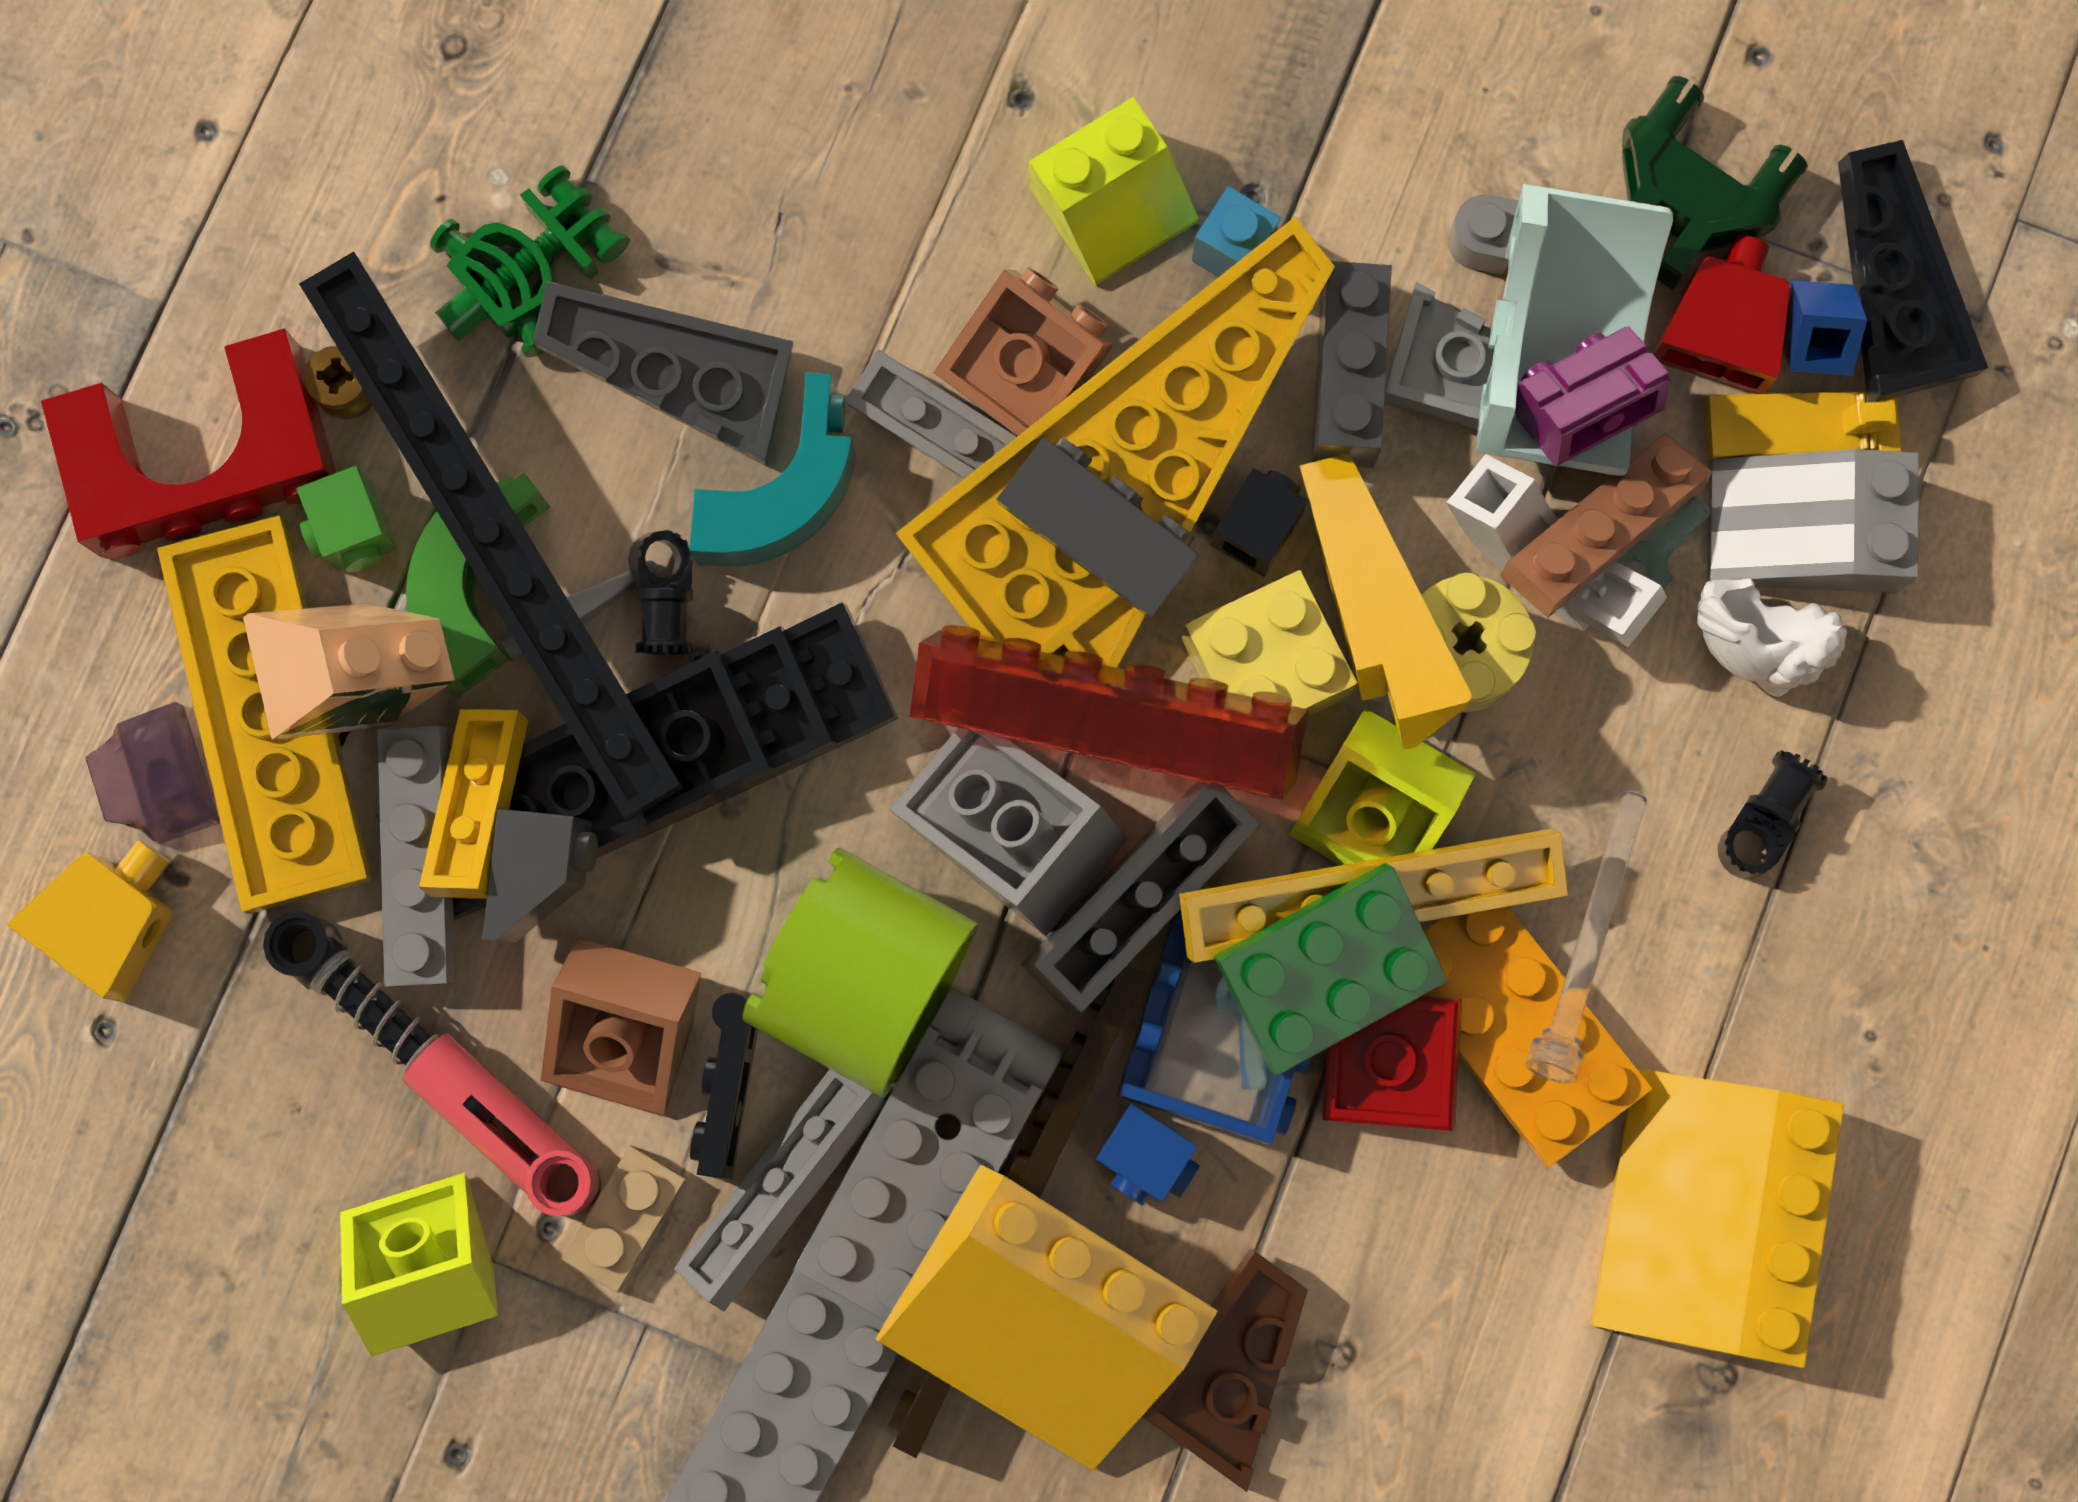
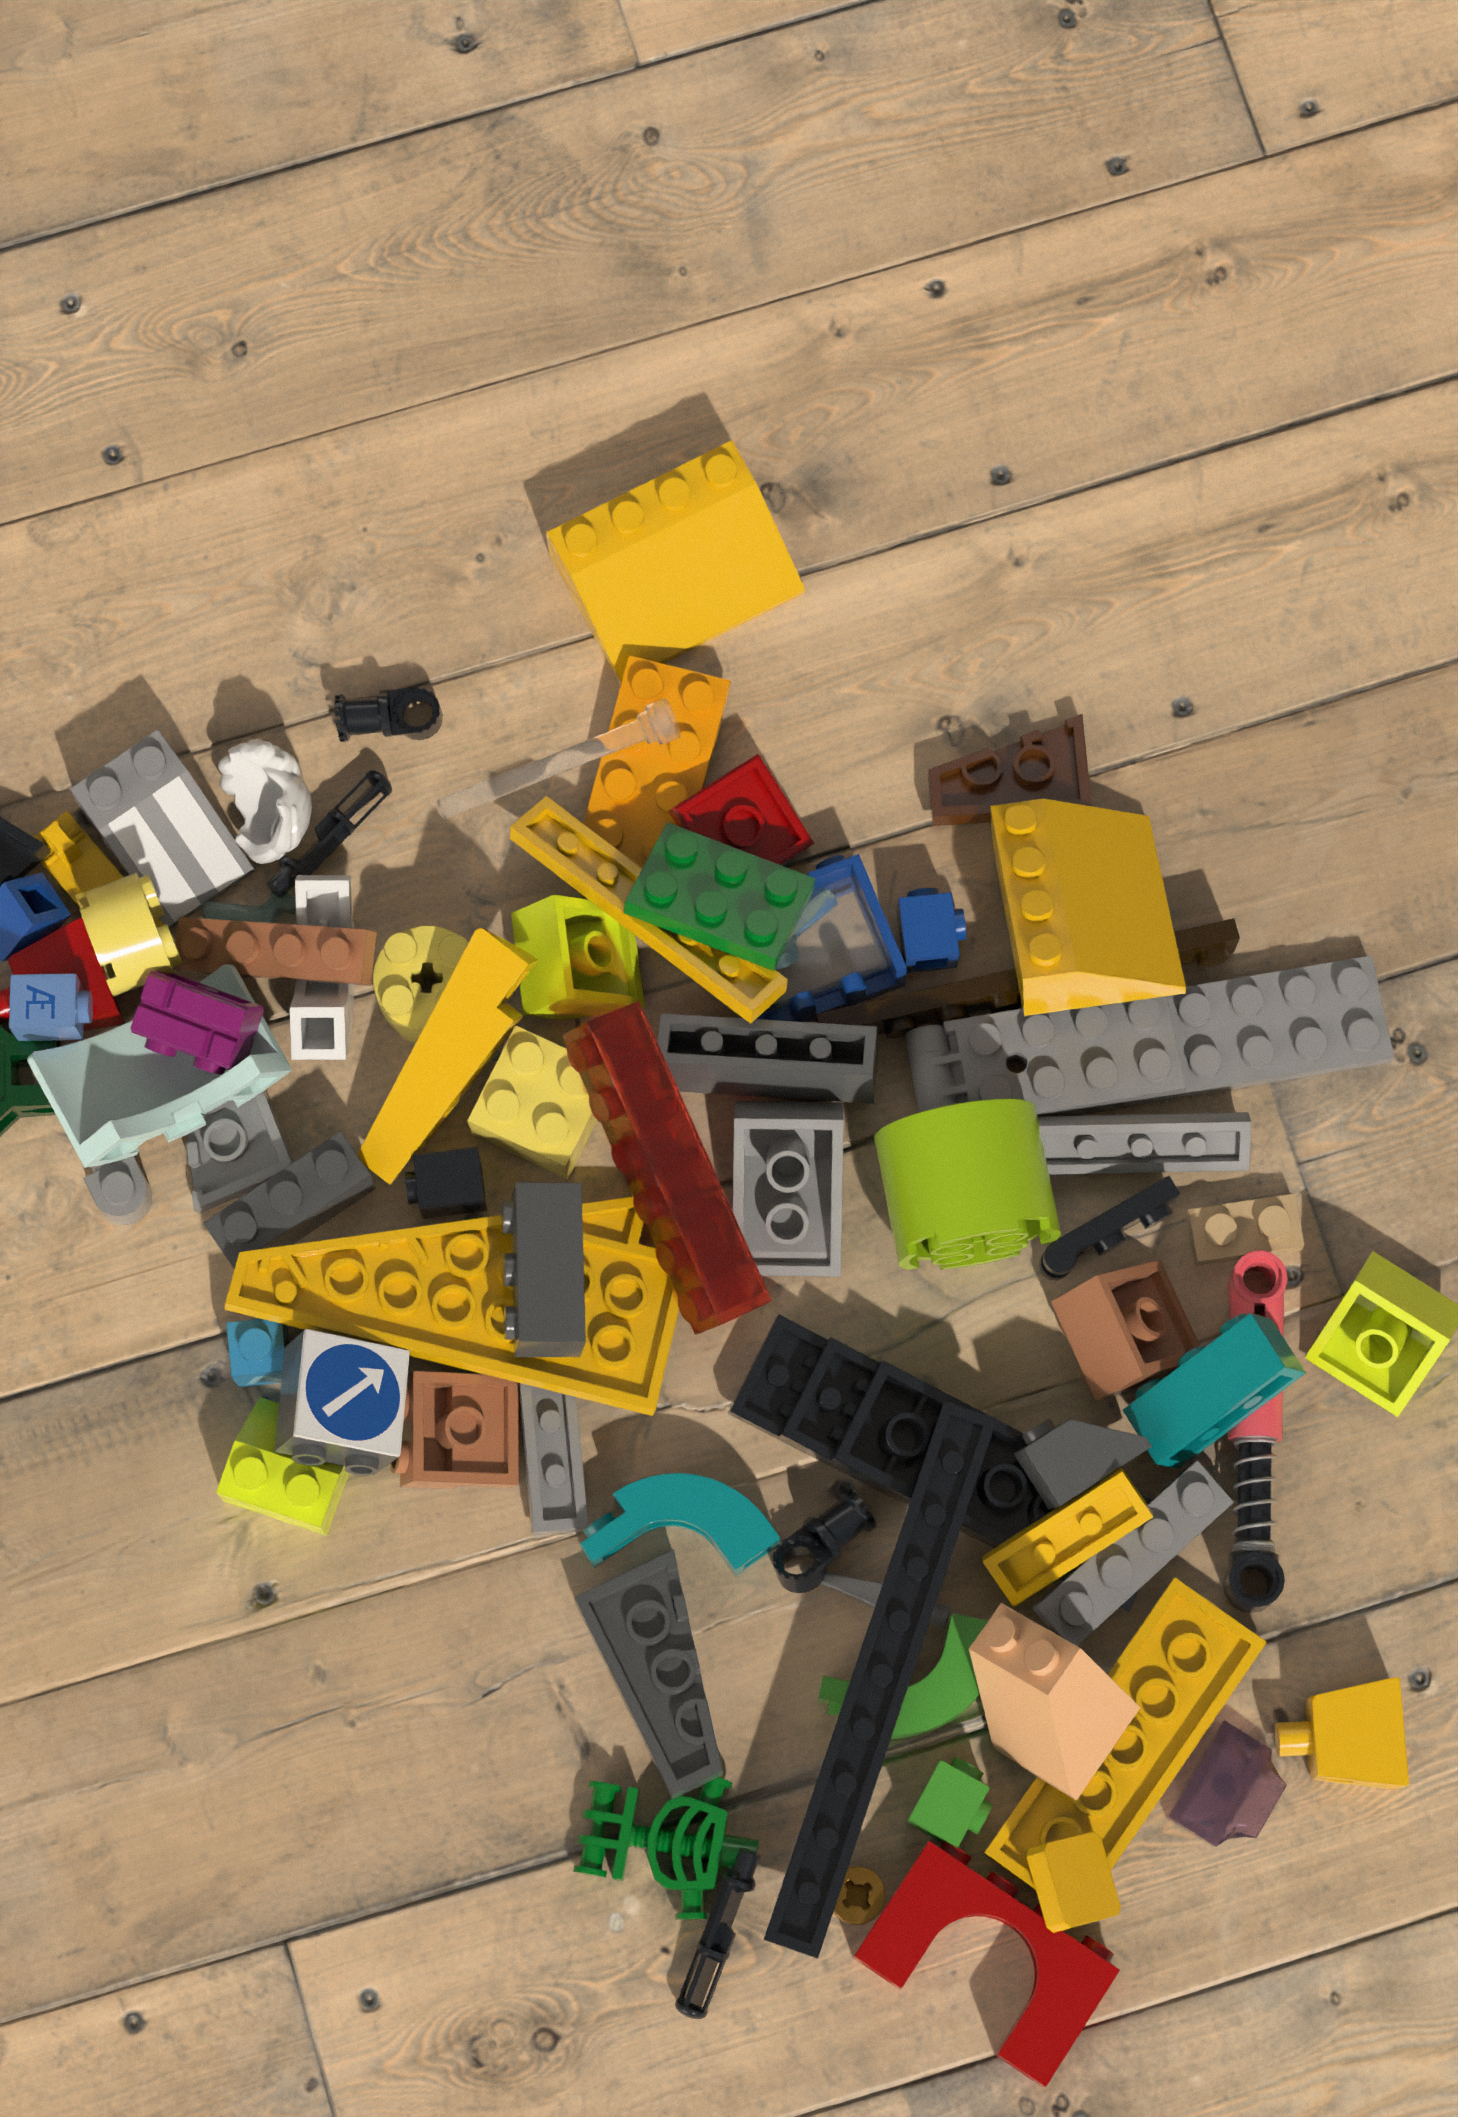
camera: 130 degrees left, 5 degrees down
none -> medium blue brick [9,974,93,1041]
none -> light yellow brick [75,873,183,996]
none -> black piece [267,770,392,898]
none -> piece [274,1329,410,1476]
none -> black piece [675,1847,761,2019]
none -> yellow piece [1026,1832,1121,1933]
none -> teal brick [1123,1313,1306,1469]

